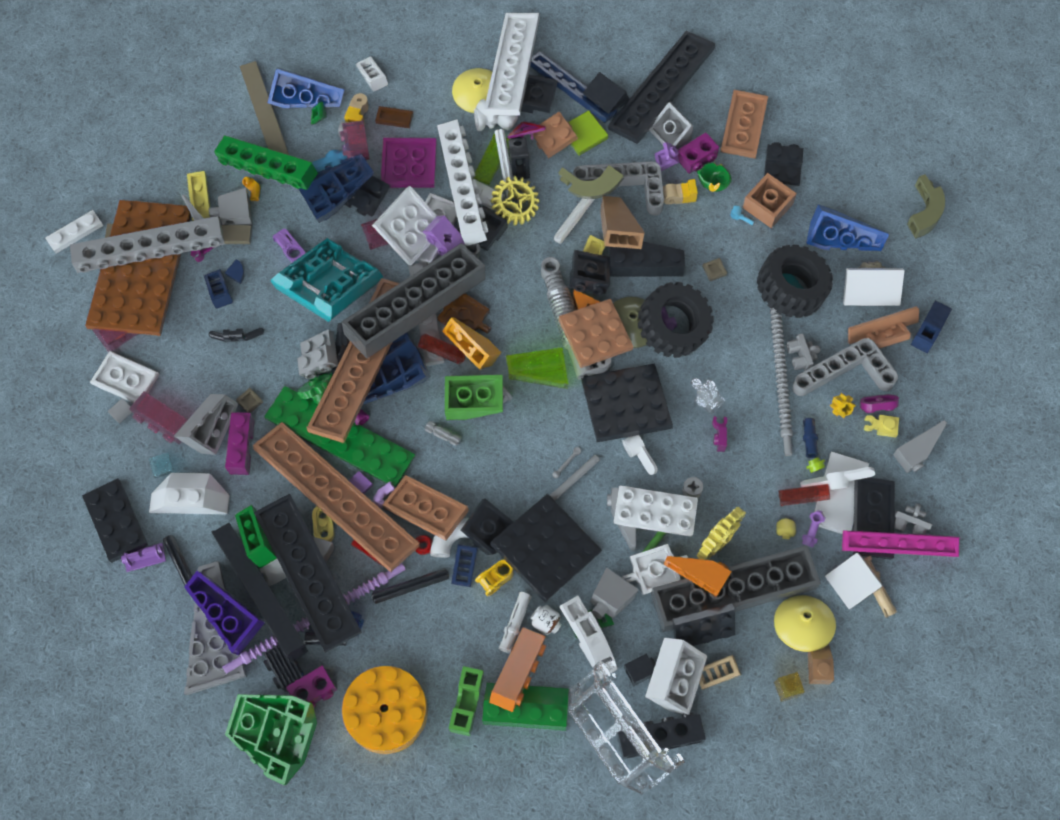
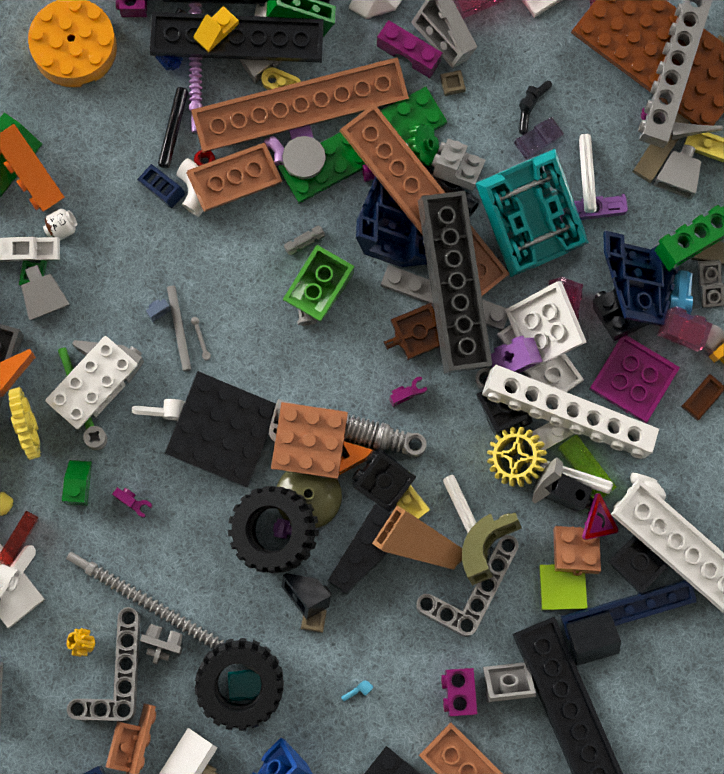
camera: 115 degrees right, 10 degrees up
dark blue slope [203,269,233,309] -> none
dark blue tile [225,259,244,284] -> none
light orange arm [242,176,260,201] -> none
clear red piece [418,333,466,364] -> none
light orange slope [442,317,502,370] -> none
bright green arch [449,666,484,736] -> none
light yellow dish [452,68,492,113] -> none
black plate [460,498,513,555] -> none
yellow piece [475,560,514,596] -> none
black plate [490,493,602,603] -> none
white pin [499,592,532,653] -> none
clear neon green wedge [506,347,568,389] -> none
white plate [622,544,688,595] -> none
medium lavender bracket [655,142,679,171] -> none
leg [663,179,698,204] -> none
clear rock [690,378,725,414] -> none
green hair [697,163,732,192] -> none
nougat brick [743,173,797,228] -> none
dark blue pin [803,418,819,458] -> none
lime plate [806,457,825,473] -> none
magenta plate [860,394,899,413] -> none
light yellow plate [864,415,899,438] -> none
none -> green slope [62,460,92,506]
none -> sand blue plate [146,299,171,322]
none -> yellow slope [193,6,239,52]
none -> black slope [281,573,331,620]
none -> light grey tile [282,136,326,179]
none -> magenta plate [389,377,427,407]
none -> clear purple slope [514,117,564,159]
none -> light grey slope [532,458,563,504]
none -> white axle [579,134,597,213]
none -> light grey slope [698,259,724,308]

